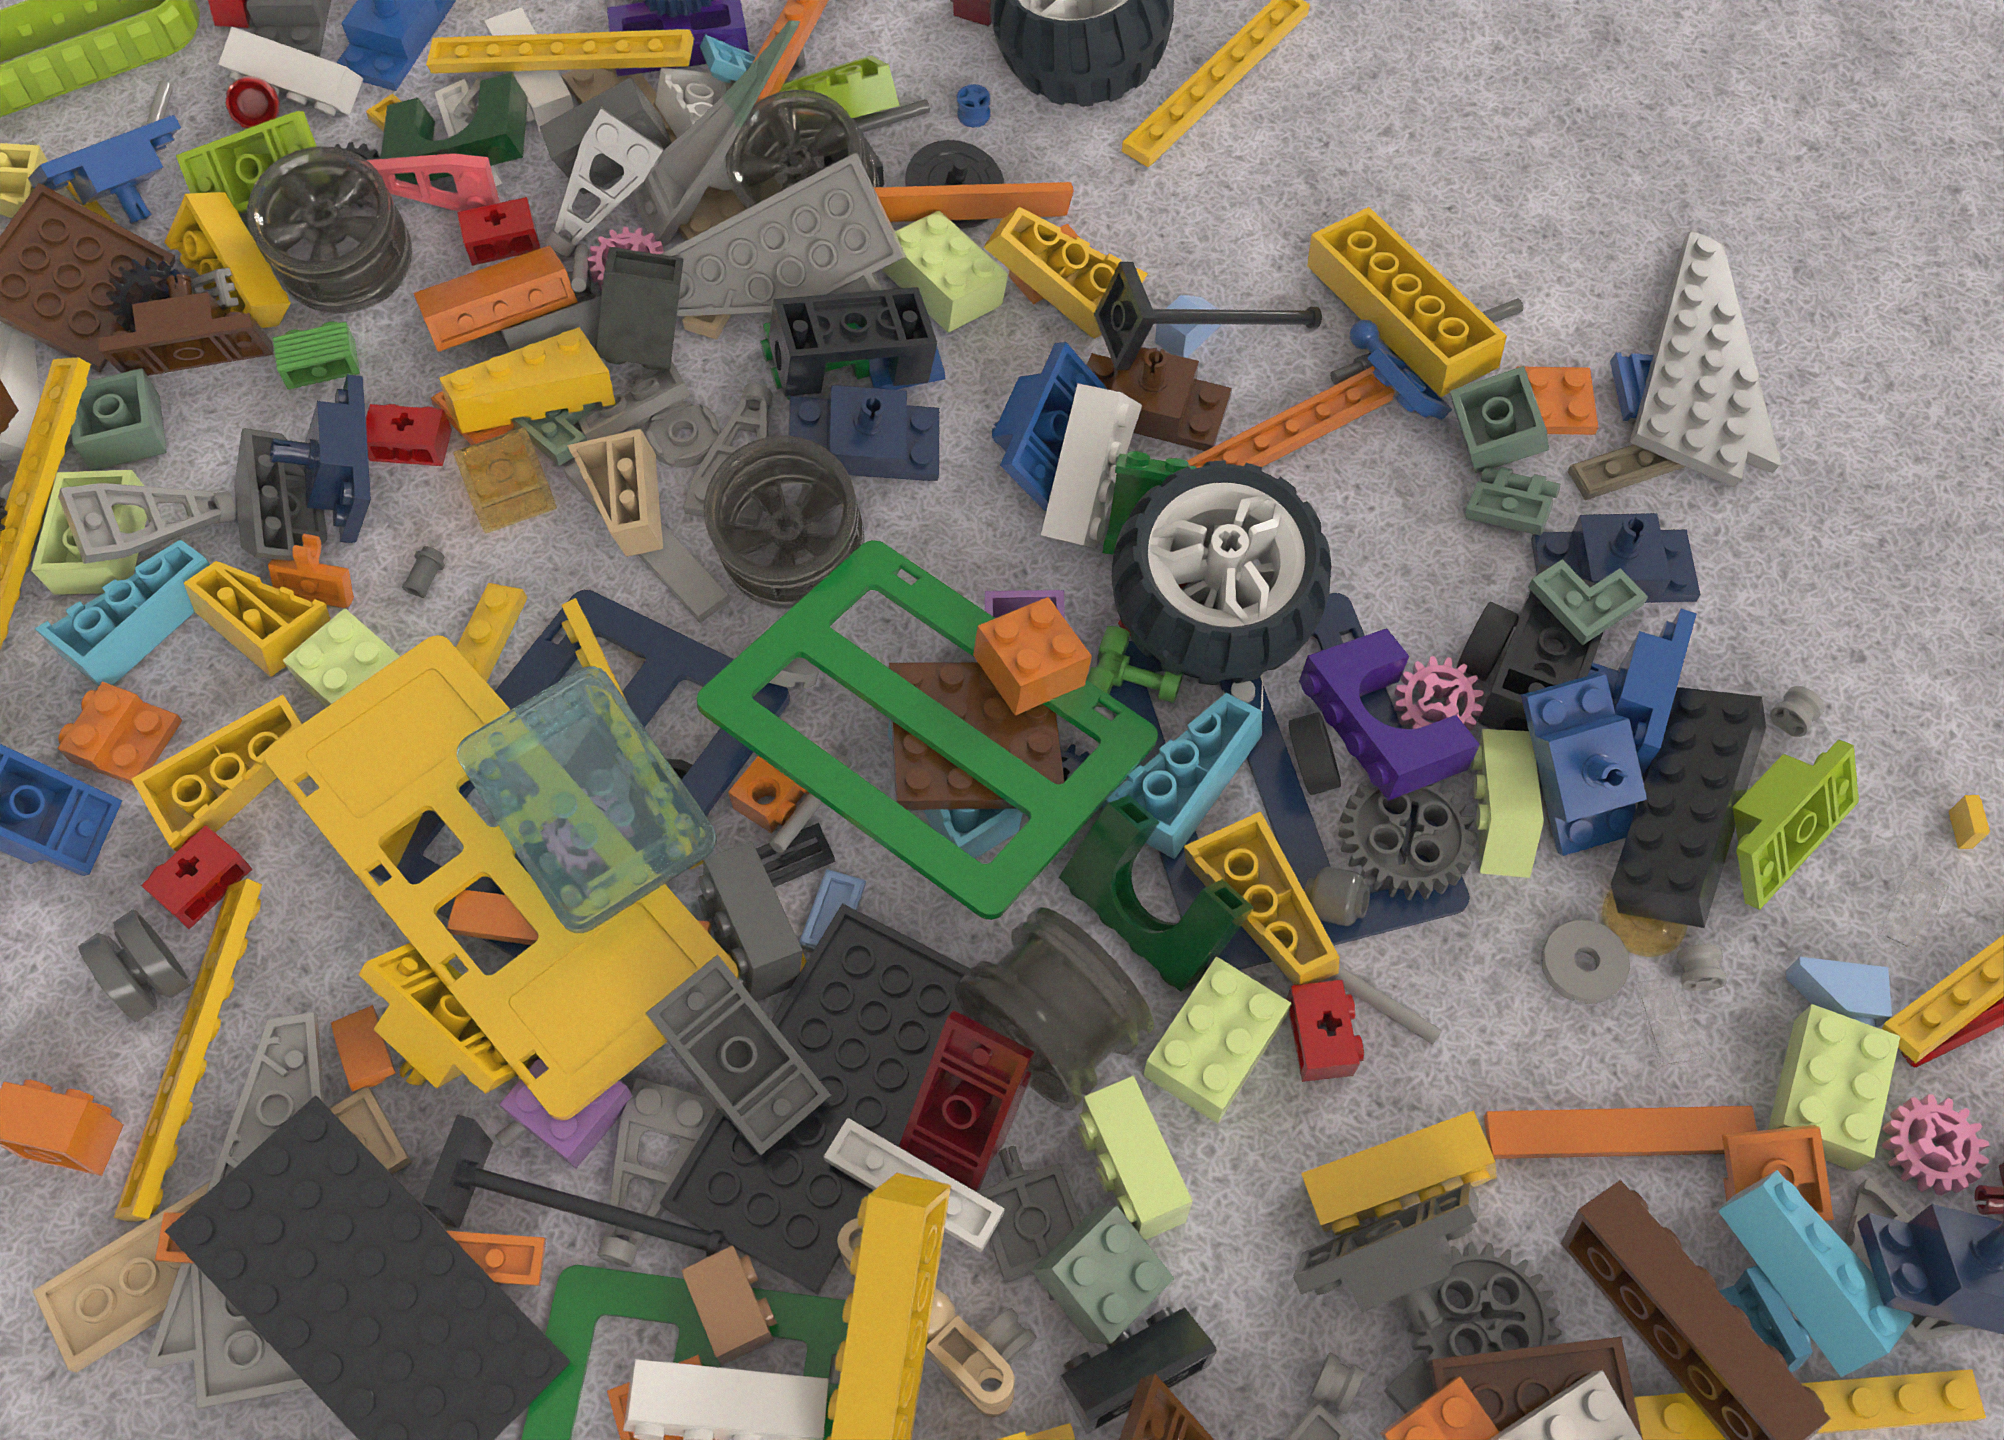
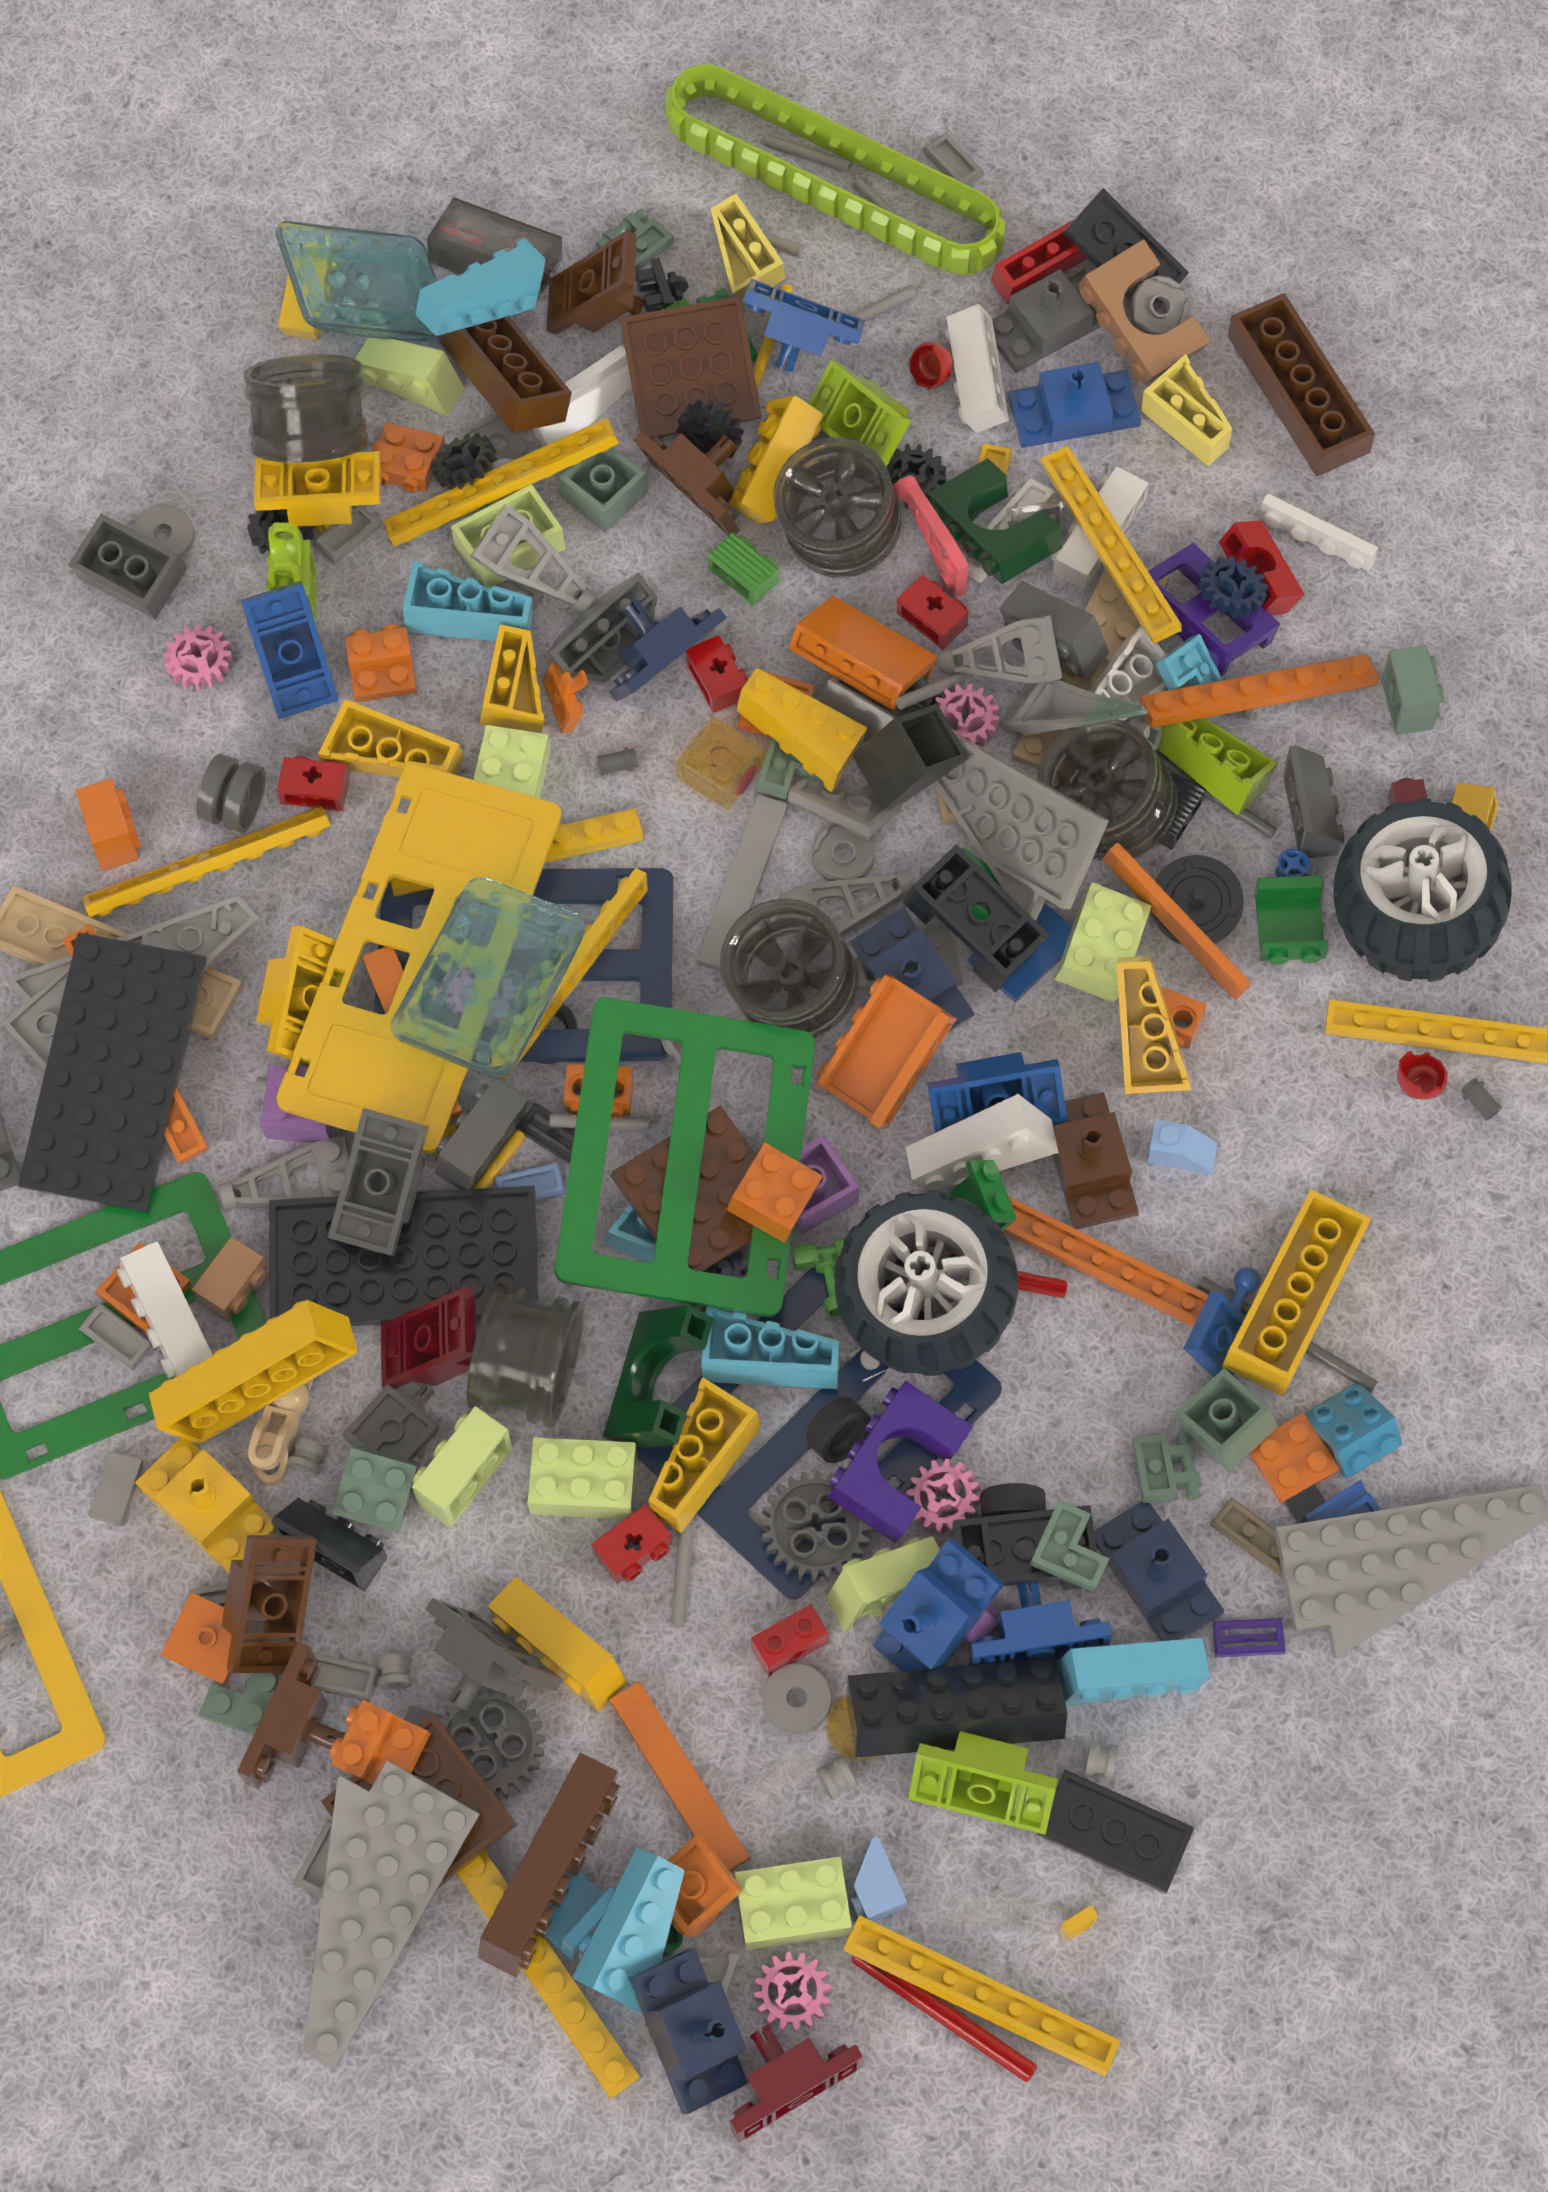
camera: 60 degrees right, 5 degrees up
light grey tile [191,268,239,310] -> none
orange slope [331,1005,396,1092] -> none
black tile [422,1114,724,1257] -> none
tan wedge [567,429,663,557] -> none
white plate [824,1118,1004,1253] -> none
black tile [1094,261,1322,370] -> none
dark grey head [1304,866,1370,926] -> none
none -> red brick [751,1604,829,1677]
none -> orange panel [816,975,957,1129]
none -> black tile [1036,1770,1195,1894]
none -> medium azure wedge [1057,1638,1210,1707]
none -> dark purple tile [1212,1618,1285,1658]
none -> green panel [1255,876,1329,964]
none -> dark grey slope [1283,745,1345,858]
none -> black tile [1285,1484,1326,1524]
none -> dark azure bracket [1305,1383,1403,1479]
none -> red hair [1397,1051,1448,1100]
none -> dark grey pin [1461,1078,1502,1121]

